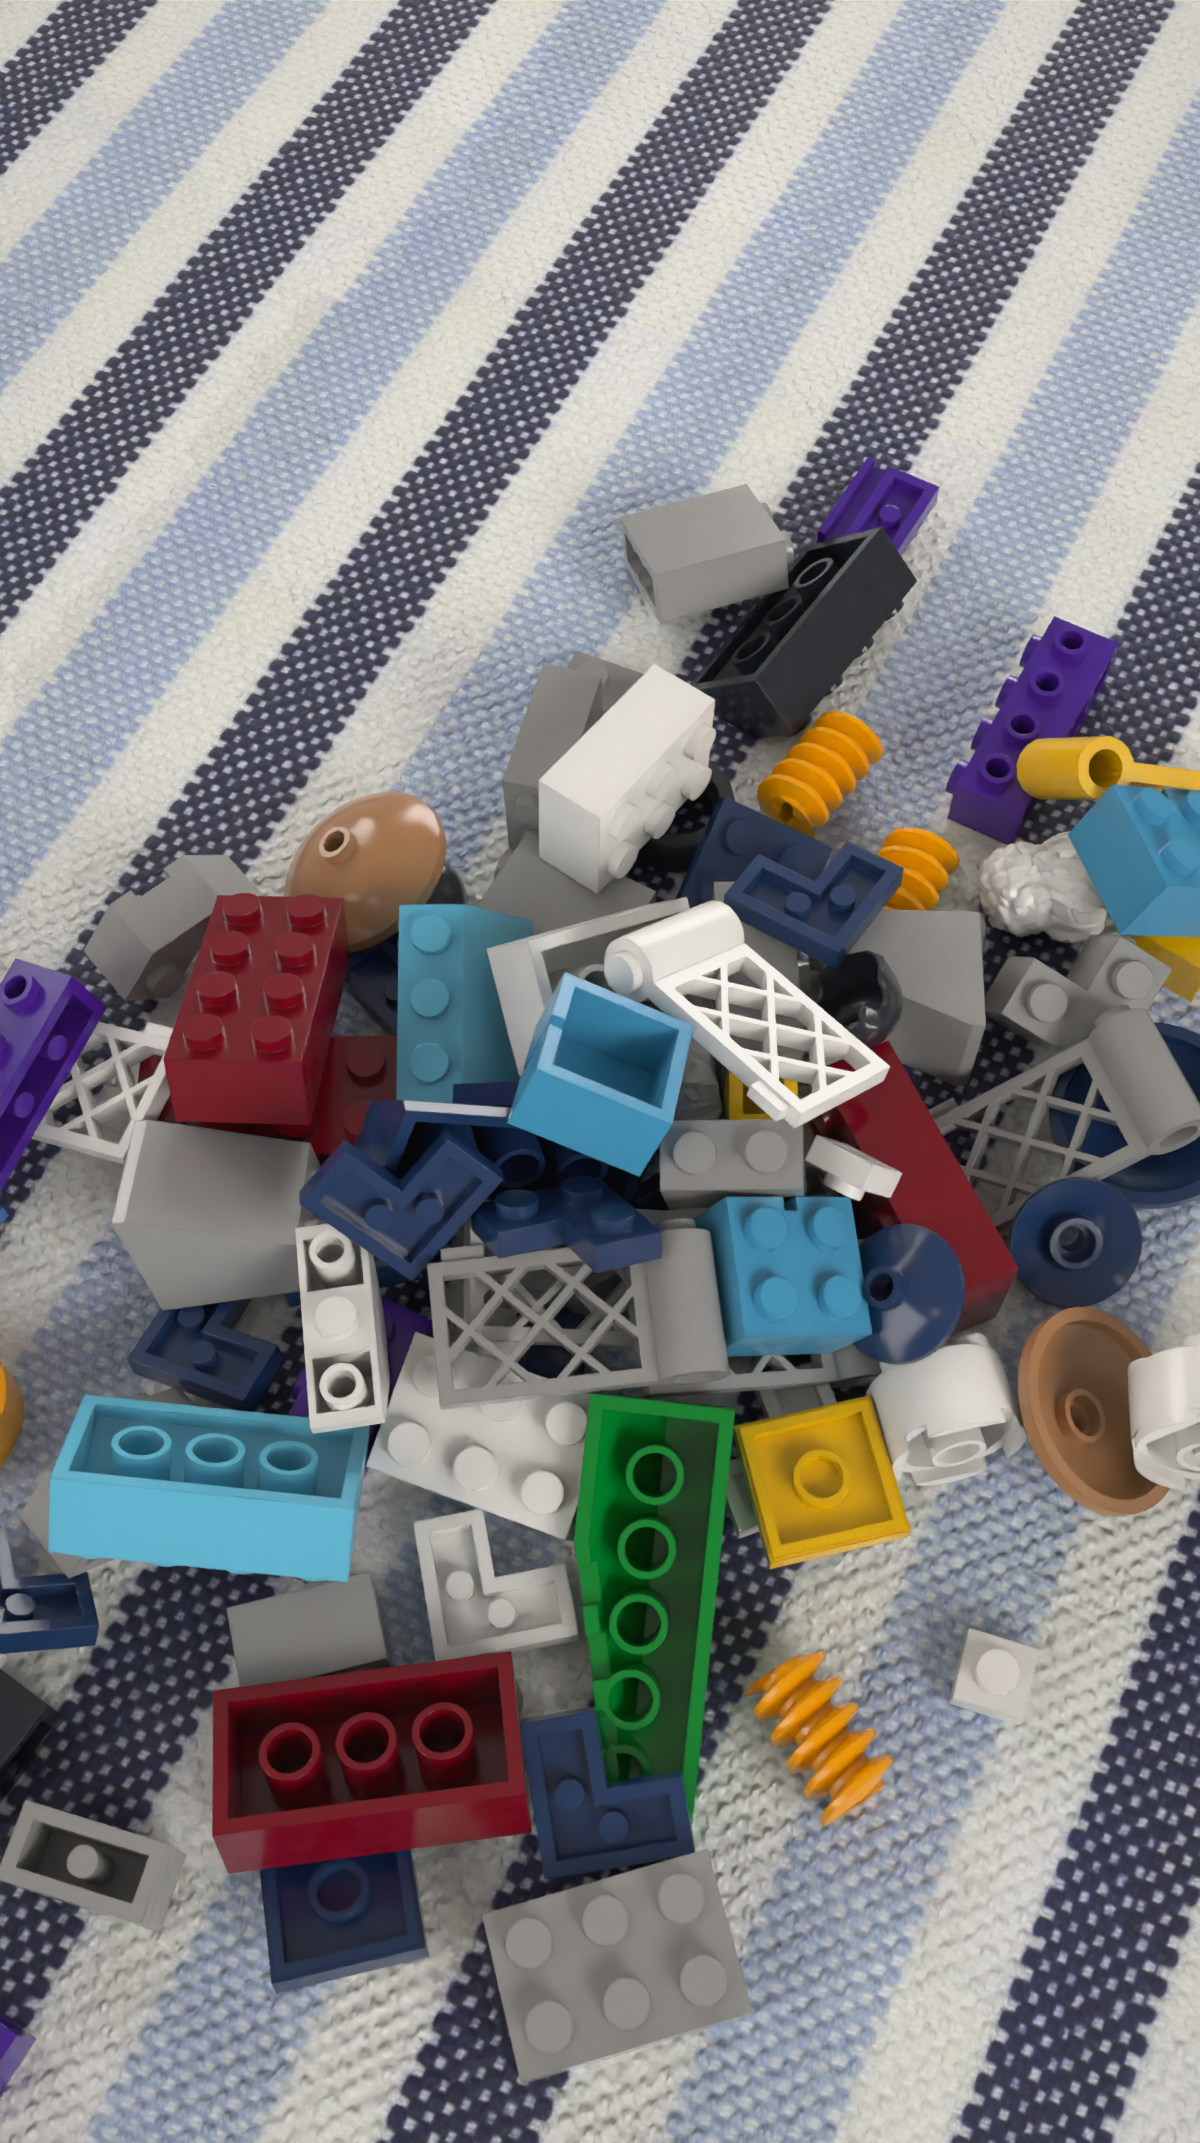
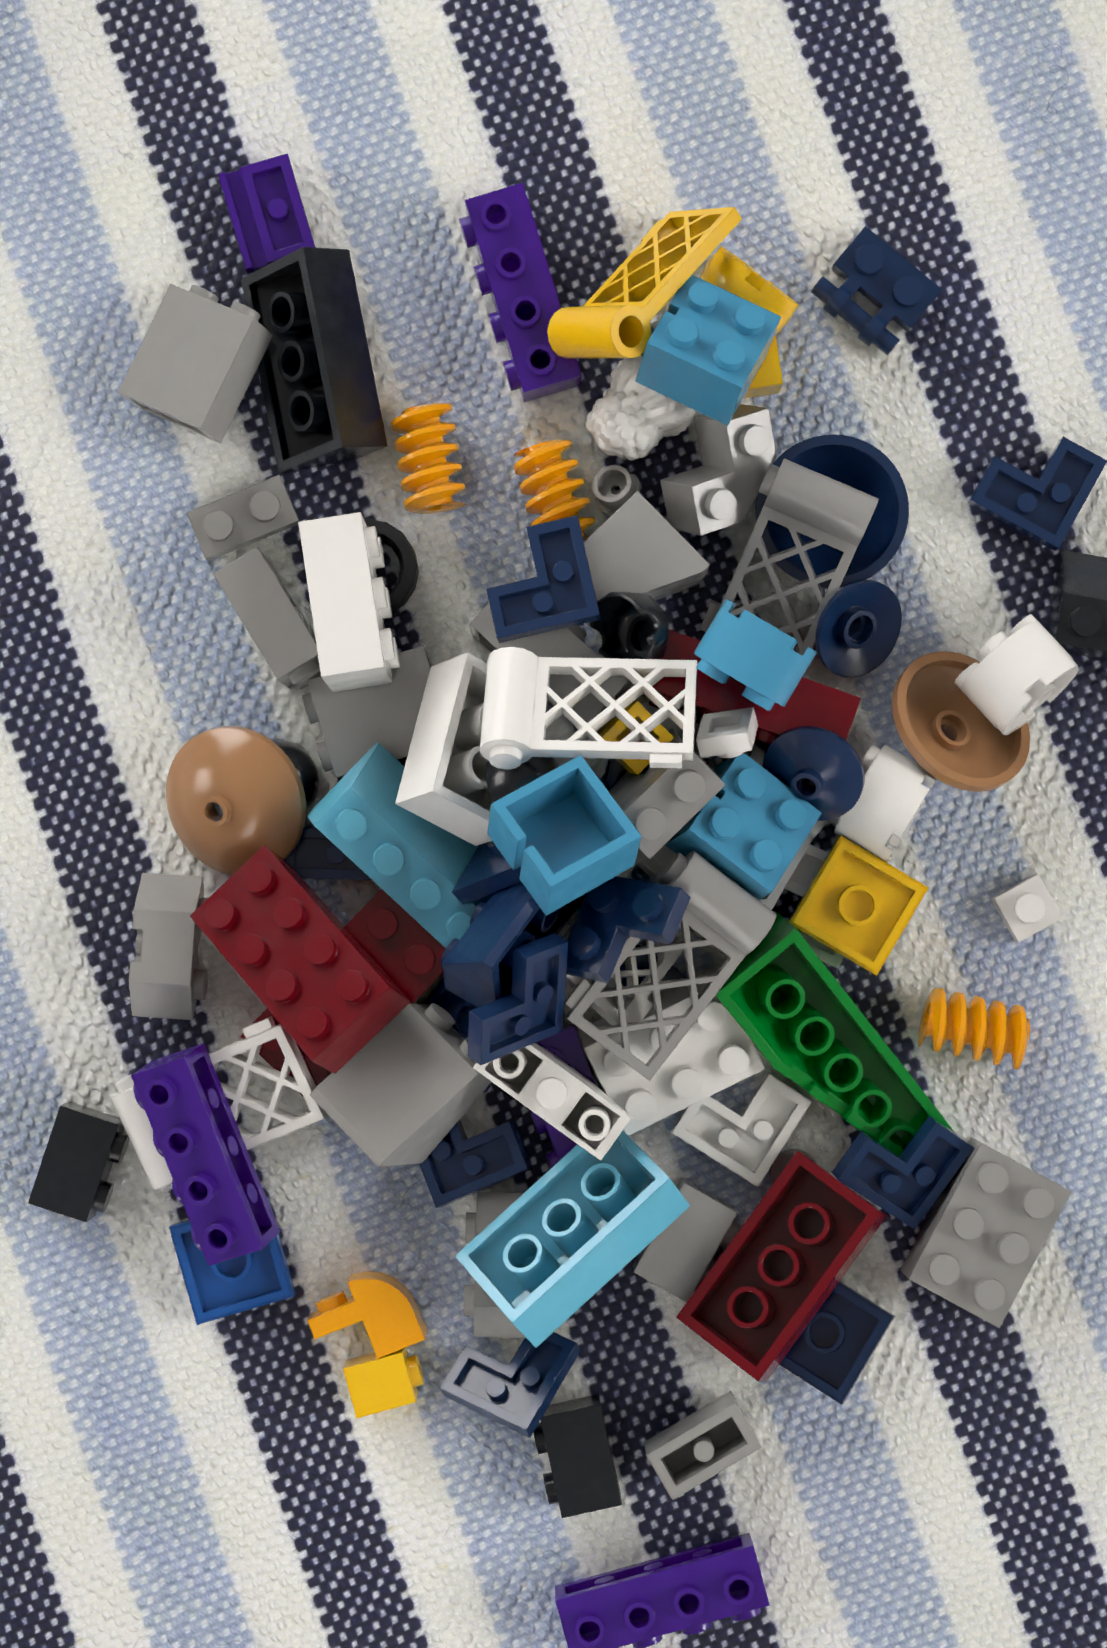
camera: 50 degrees left, 25 degrees up
dark blue plate [675,797,833,909] -> none
none -> dark azure brick [693,599,817,711]

